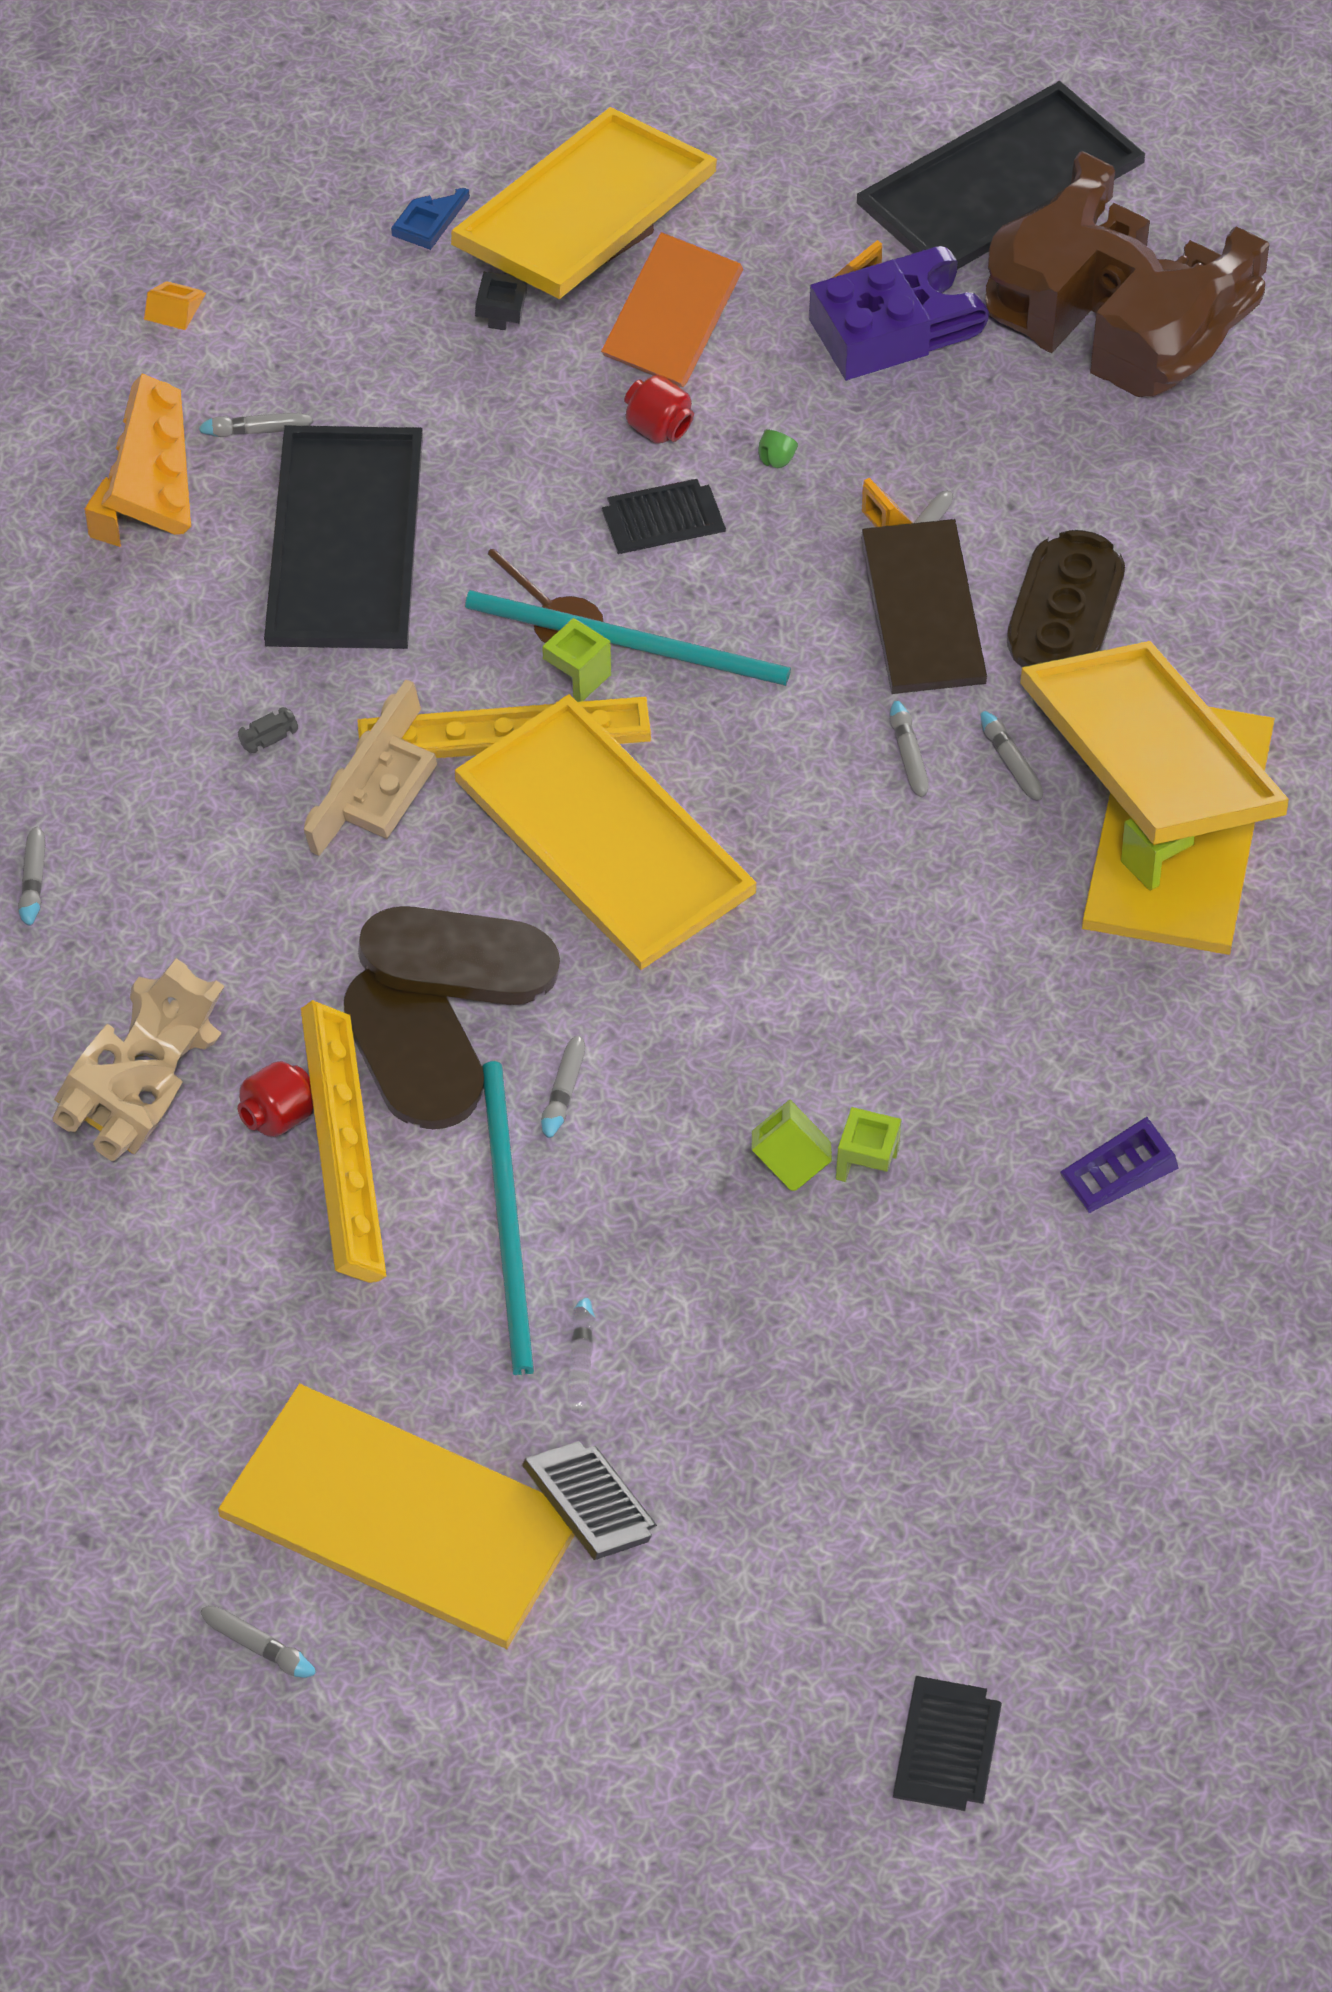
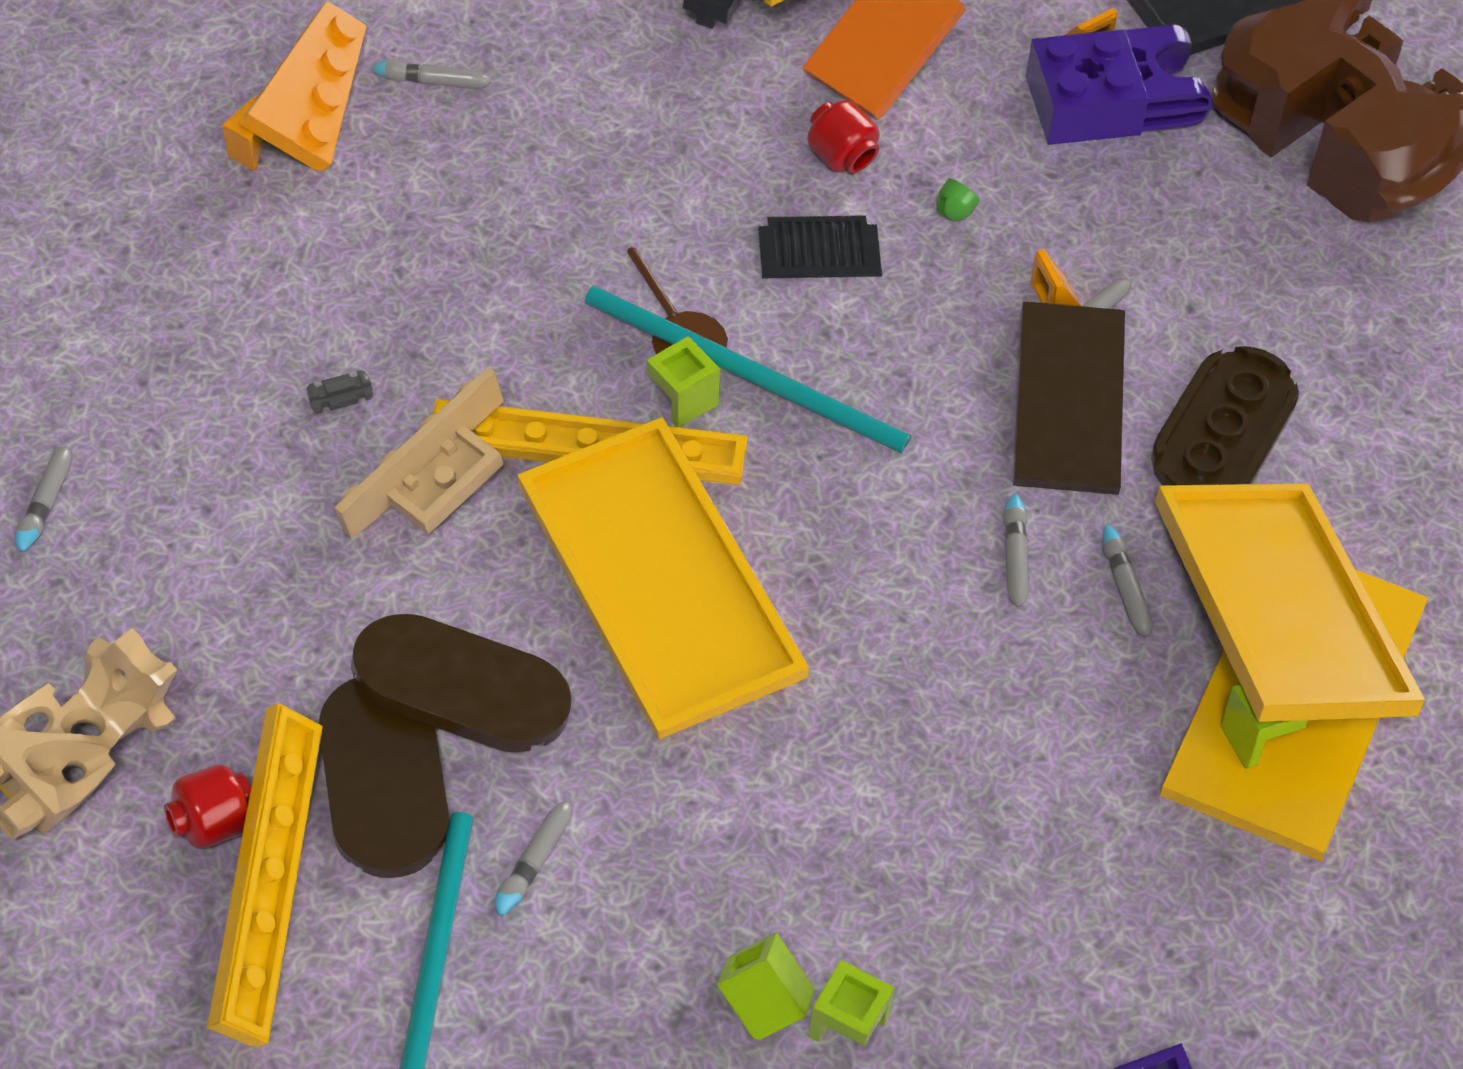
camera: 10 degrees right, 0 degrees up
black tile [264,425,423,649] -> none

